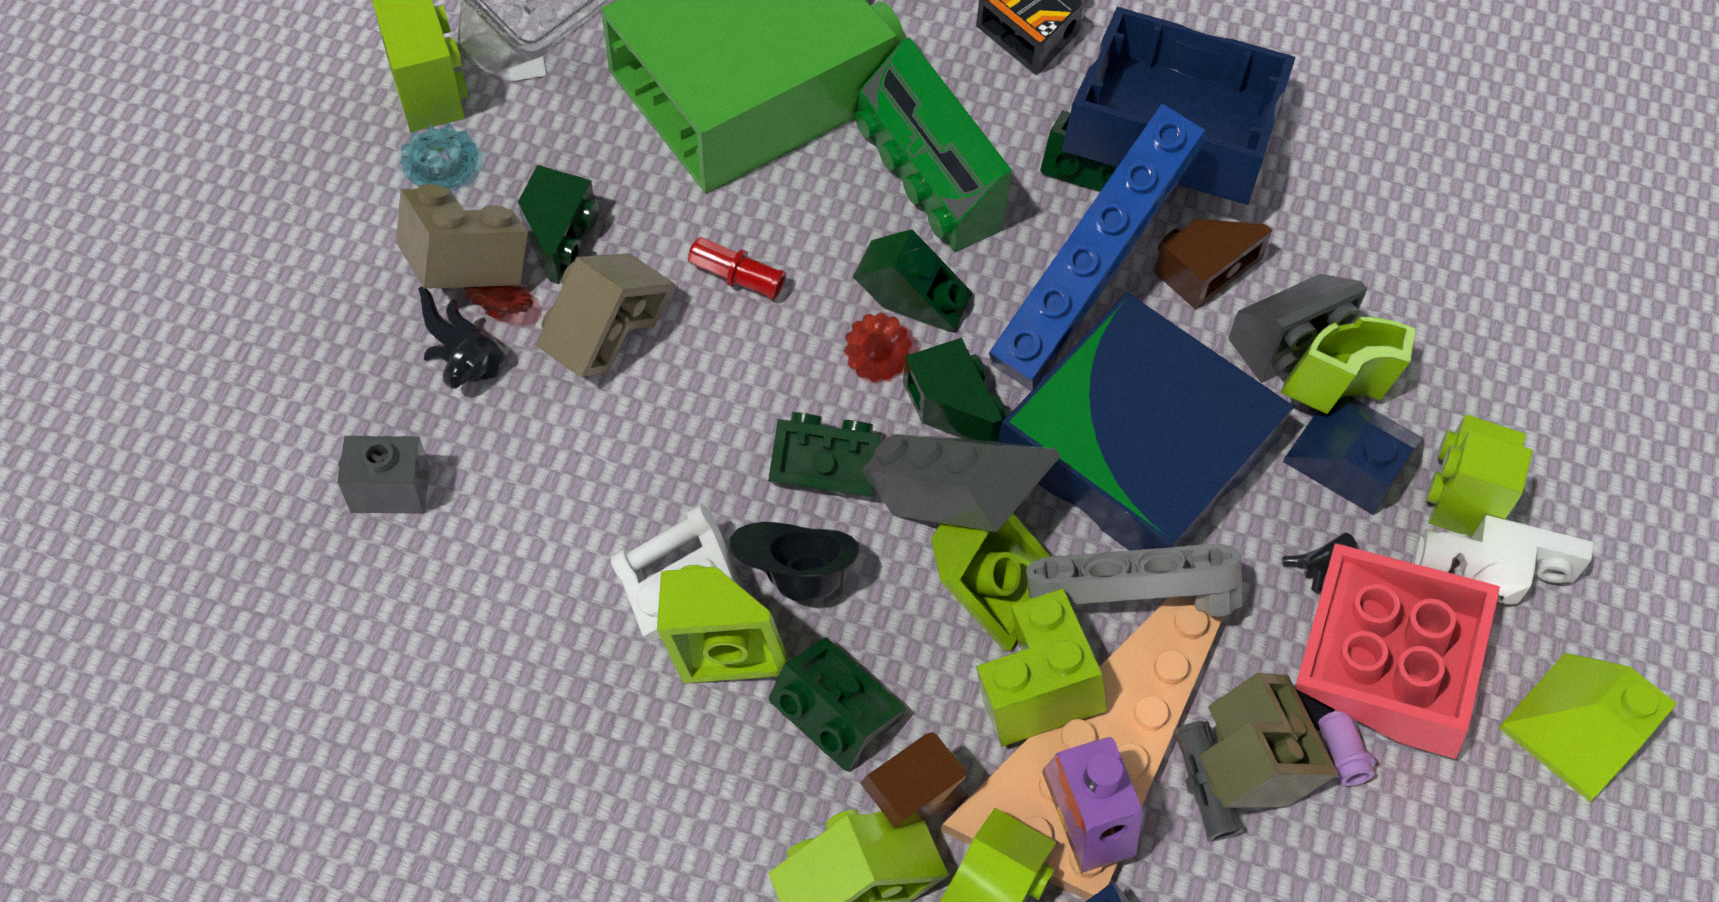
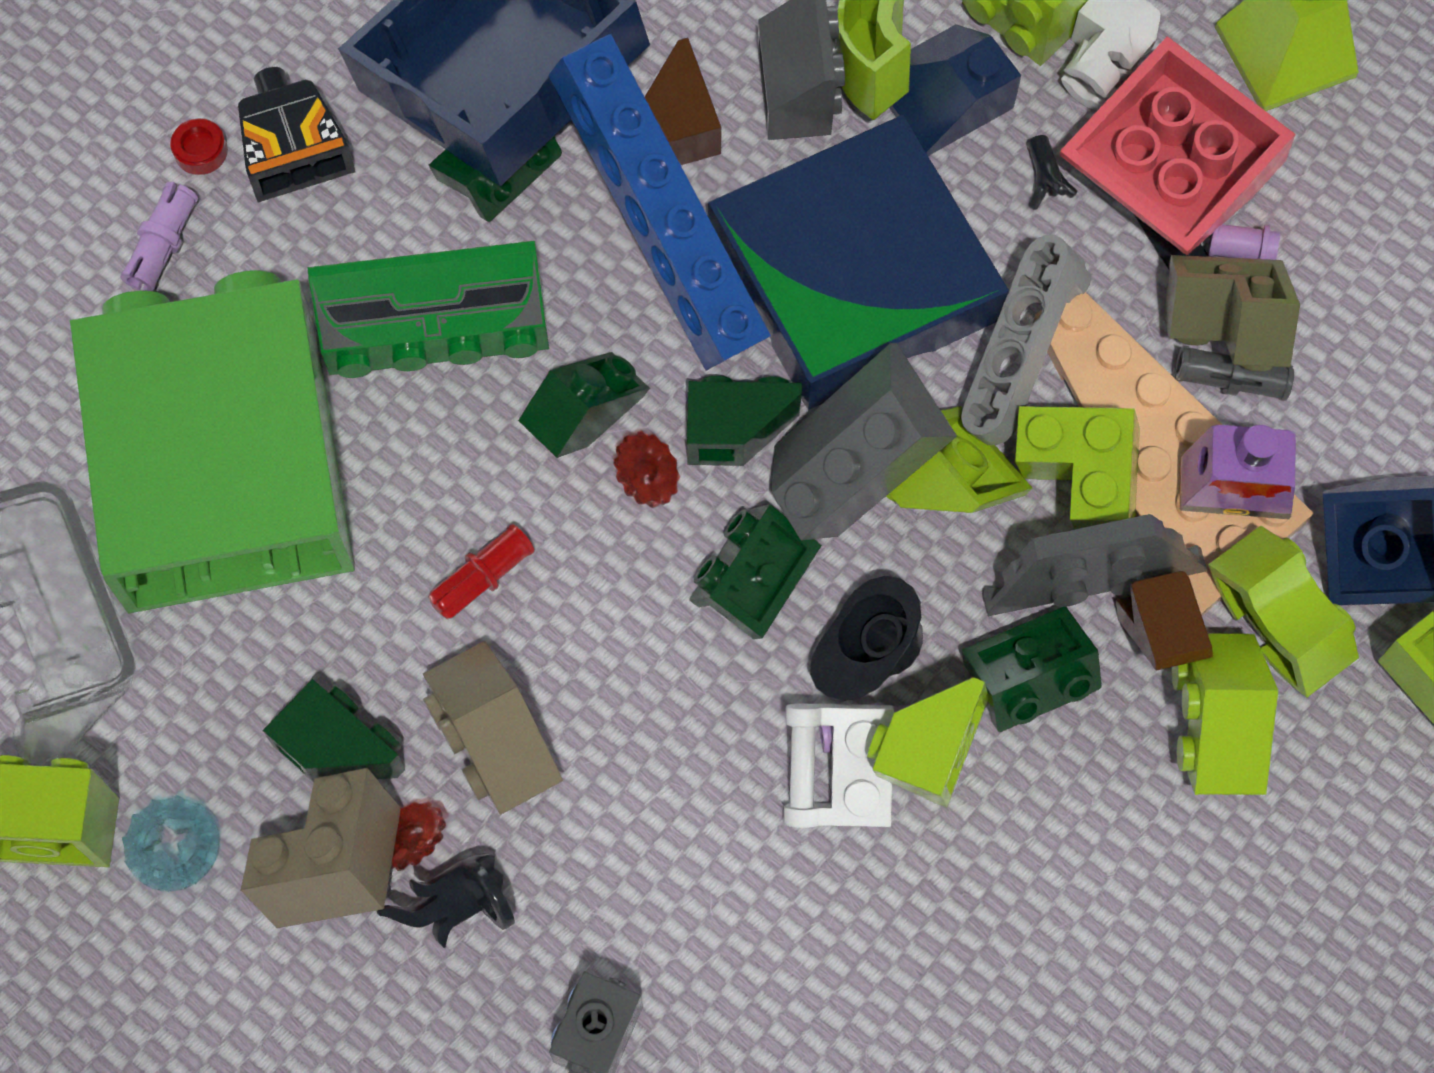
camera: 65 degrees left, 10 degrees up
none -> dark grey wing [983,514,1207,616]

